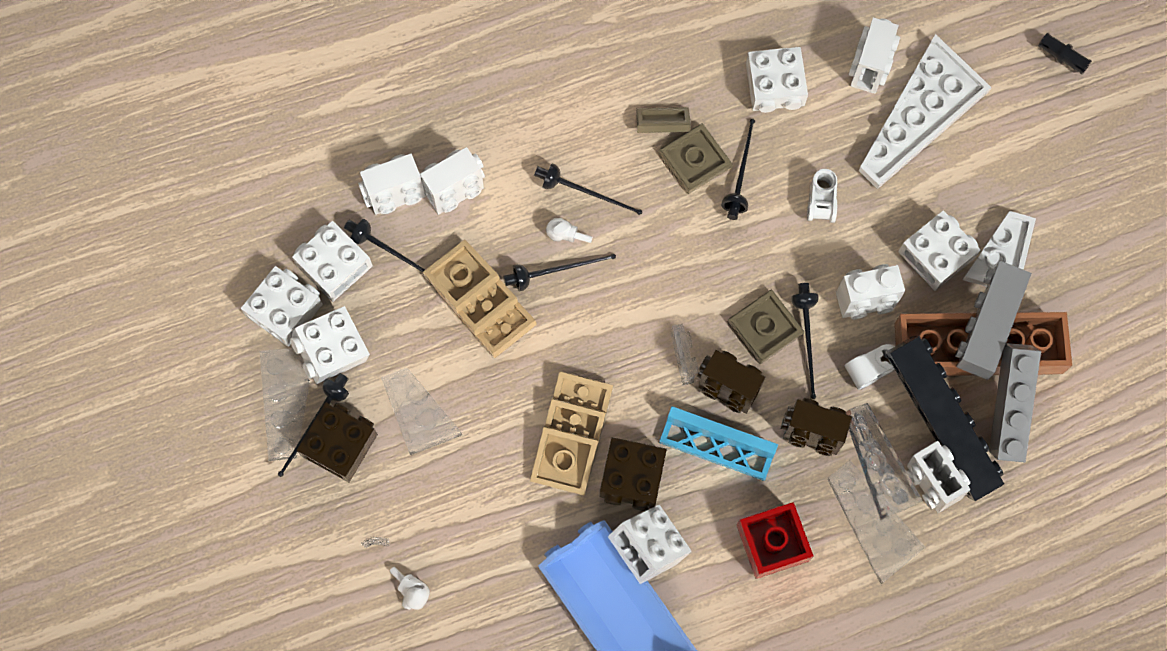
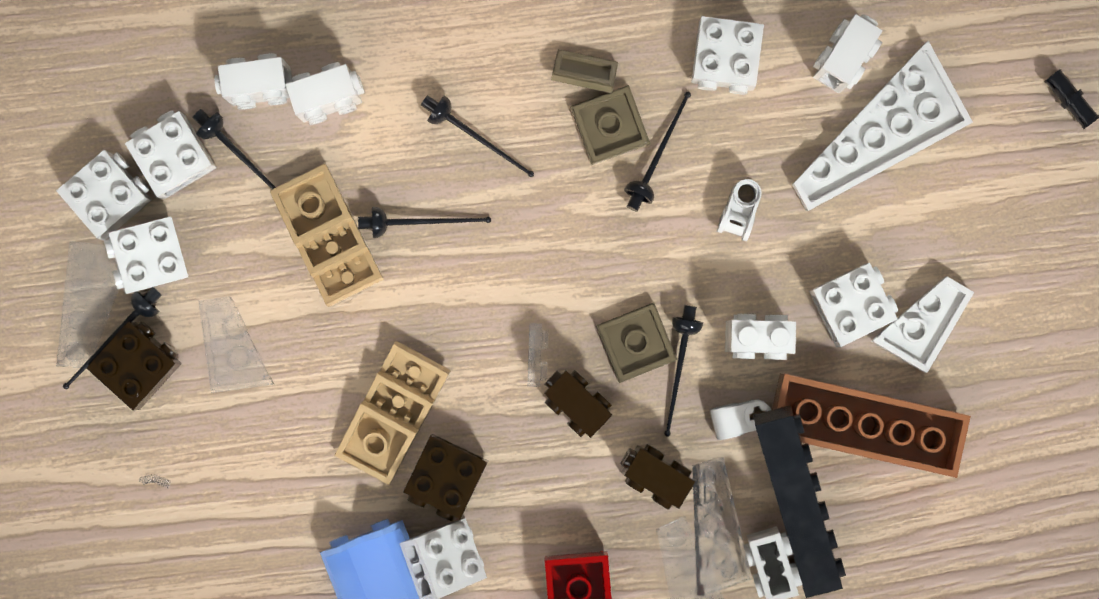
camera: 15 degrees right, 15 degrees up
white piece [390,567,430,610] -> none
white piece [546,218,593,243] -> none
medium azure fence [659,406,778,481] -> none
light grey brick [955,261,1032,380] -> none
light grey brick [989,343,1041,463] -> none

